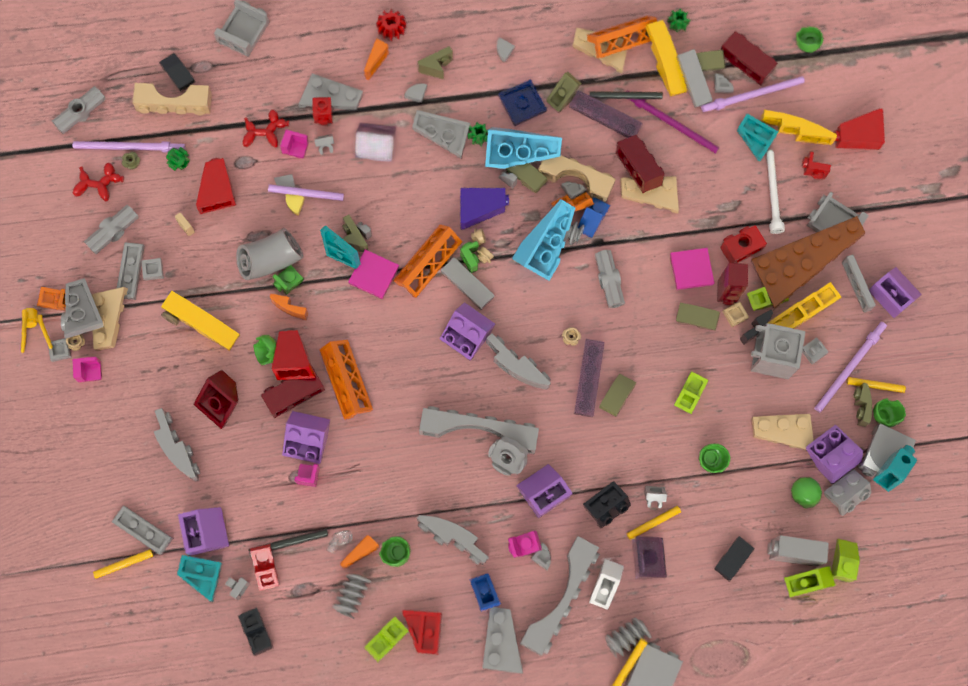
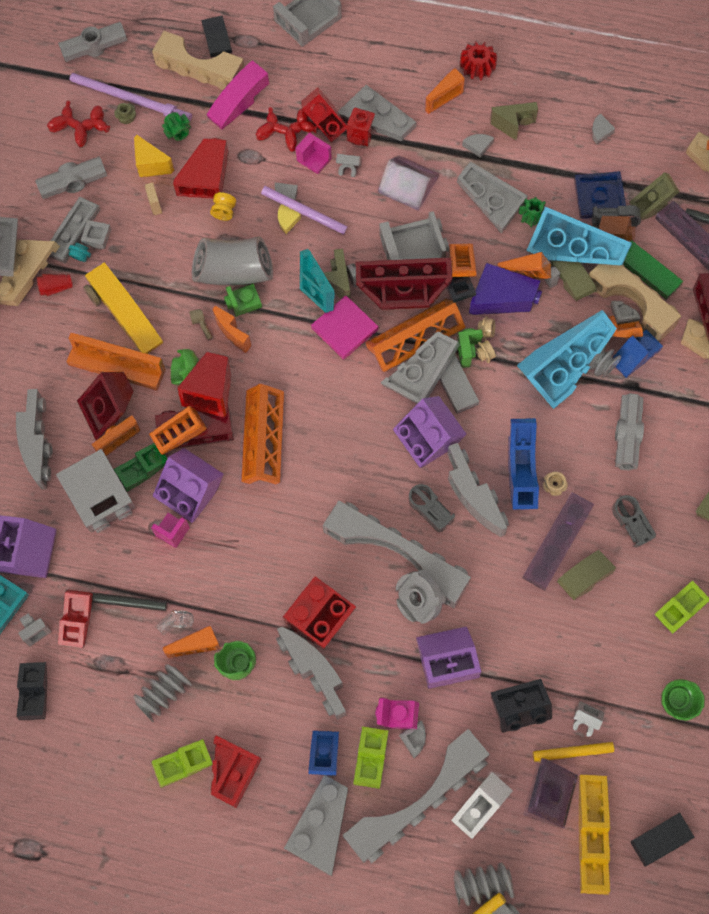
camera: 30 degrees right, 5 degrees down
none -> red cone [36,274,73,297]
none -> light grey container [56,449,136,533]
none -> orange fence [66,332,166,391]
none -> teal plate [68,243,91,262]
none -> orange plate [91,415,141,456]
none -> green slope [113,443,167,492]
none -> yellow slope [134,135,175,177]
none -> orange slope [149,406,207,455]
none -> dark tan hand [189,309,213,340]
none -> dark pink slope [206,60,269,130]
none -> yellow wheel [210,192,237,221]
none -> red slope [283,576,356,649]
none -> red slope [301,87,347,142]
none -> lime slope [353,726,389,789]
none -> dark red wedge [355,258,452,310]
none -> light grey panel [379,211,449,260]
none -> light grey wing [381,331,460,404]
none -> dark grey piece [409,484,455,533]
none -> black slope [446,277,476,303]
none -> orange slope [449,244,476,277]
none -> orange slope [497,252,551,279]
none -> blue arch [508,418,539,509]
none -> yellow slope [579,775,610,895]
none -> dark grey piece [592,205,641,229]
none -> dark orange brick [599,216,636,242]
none -> dark grey piece [612,495,656,548]
none -> green tile [623,241,683,300]

